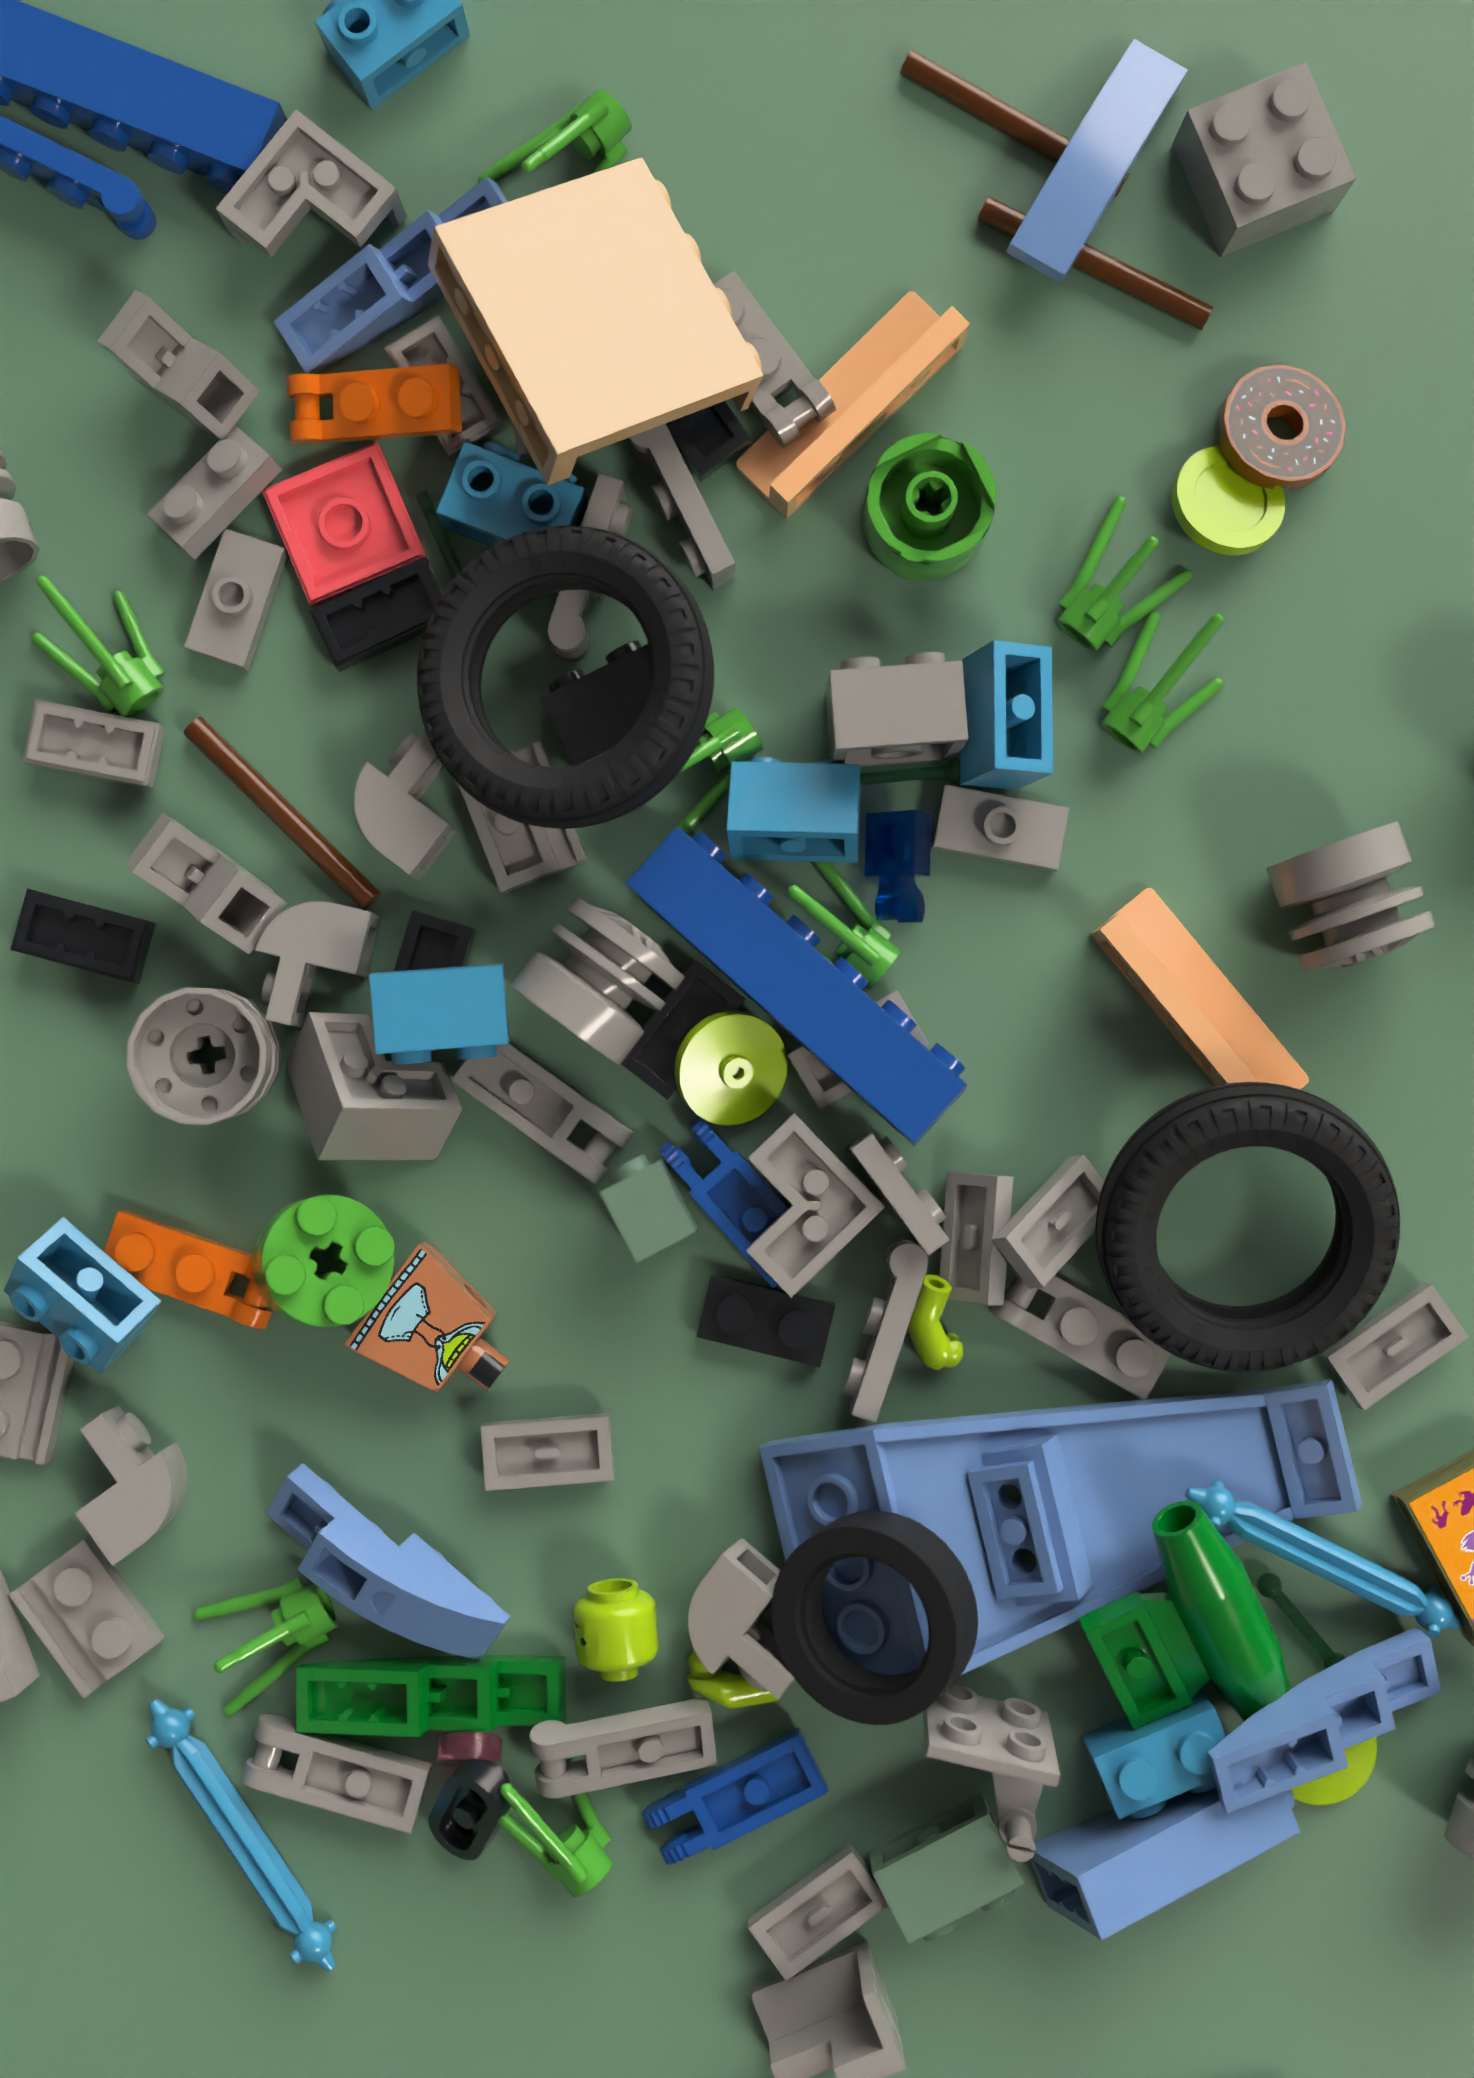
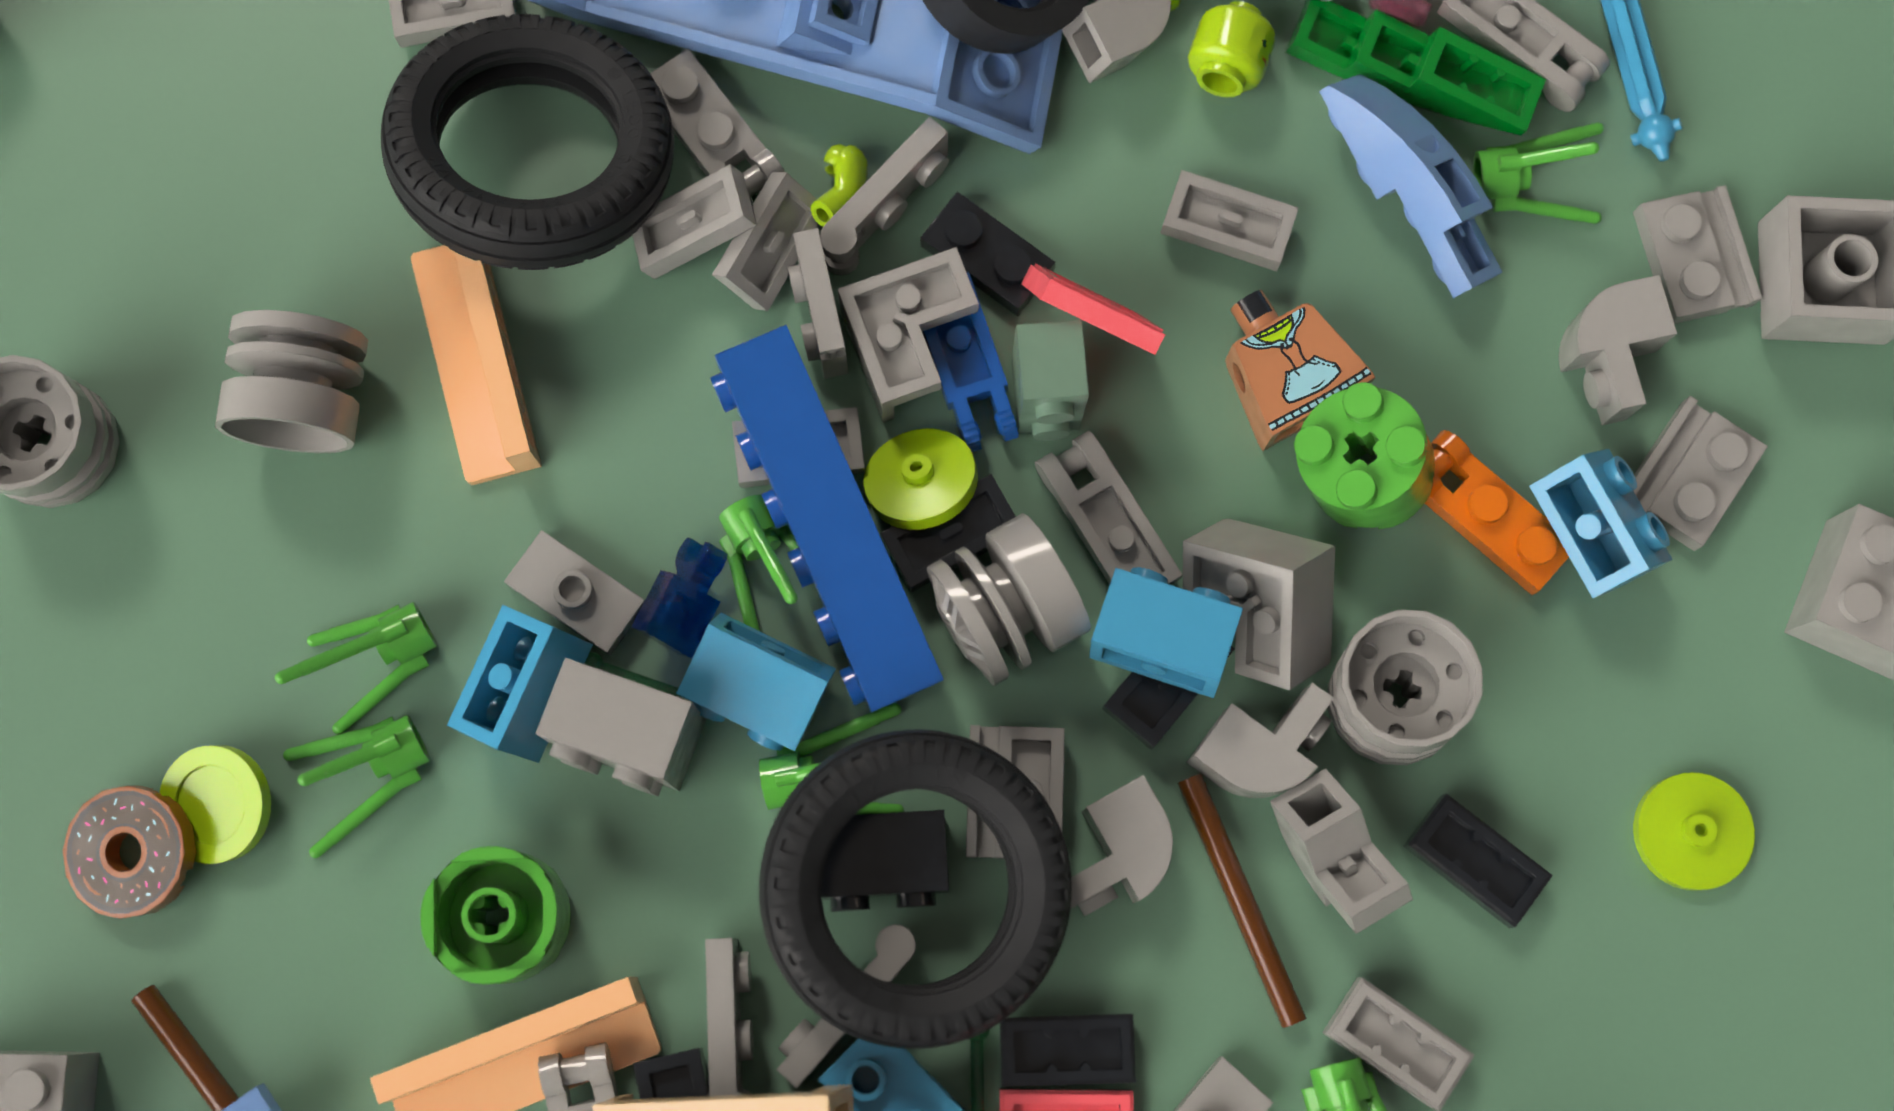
camera: 160 degrees left, 10 degrees down
none -> coral tile [1022,263,1165,355]

